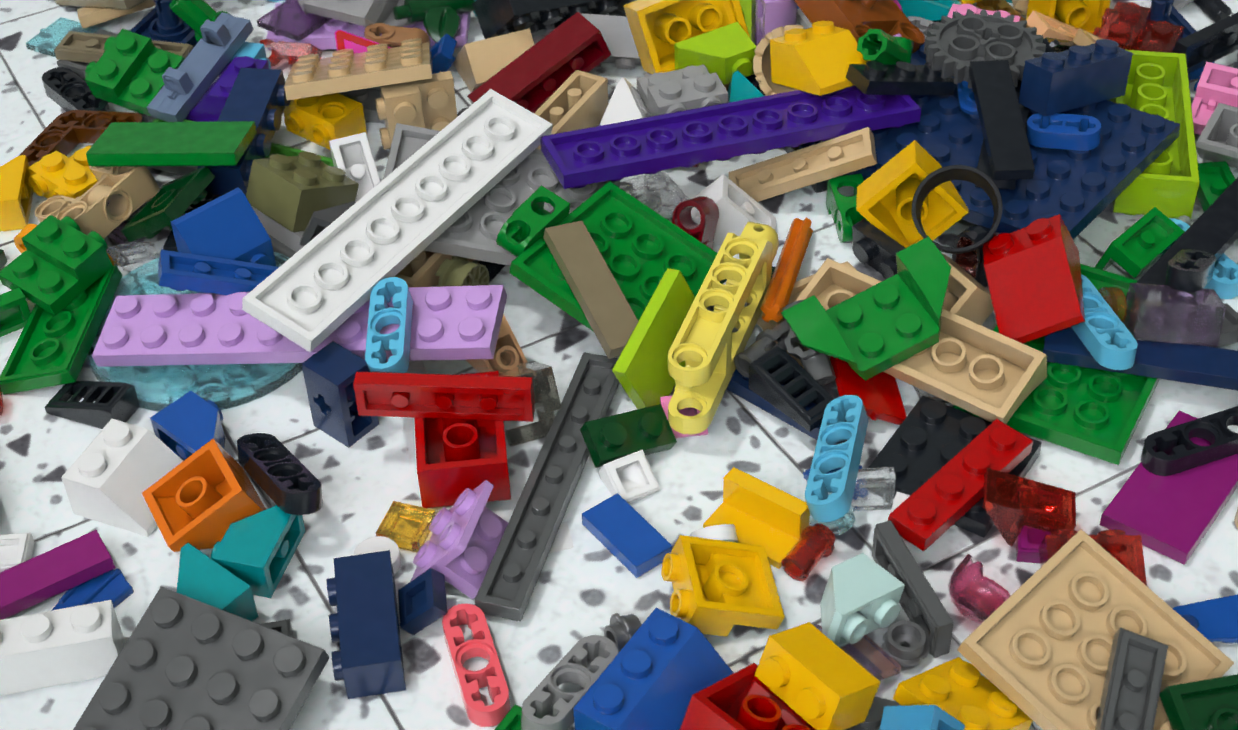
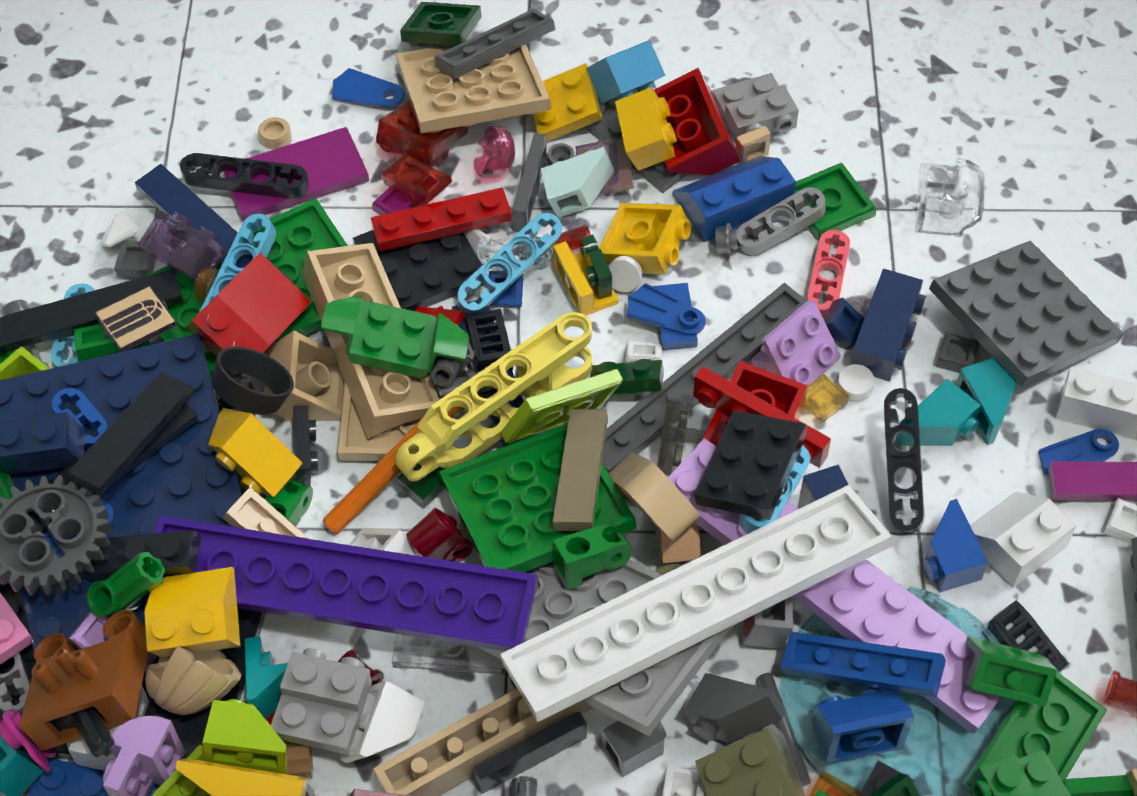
camera: 150 degrees left, 15 degrees up
orange slope [142,438,266,552] -> none
black beam [1165,249,1216,292] -> none
none -> piece [94,286,177,352]
none -> dark green plate [580,234,612,299]
none -> tan beam [608,451,701,542]
none -> blue piece [627,283,706,335]
none -> black plate [694,410,807,520]
none -> green panel [965,636,1058,707]

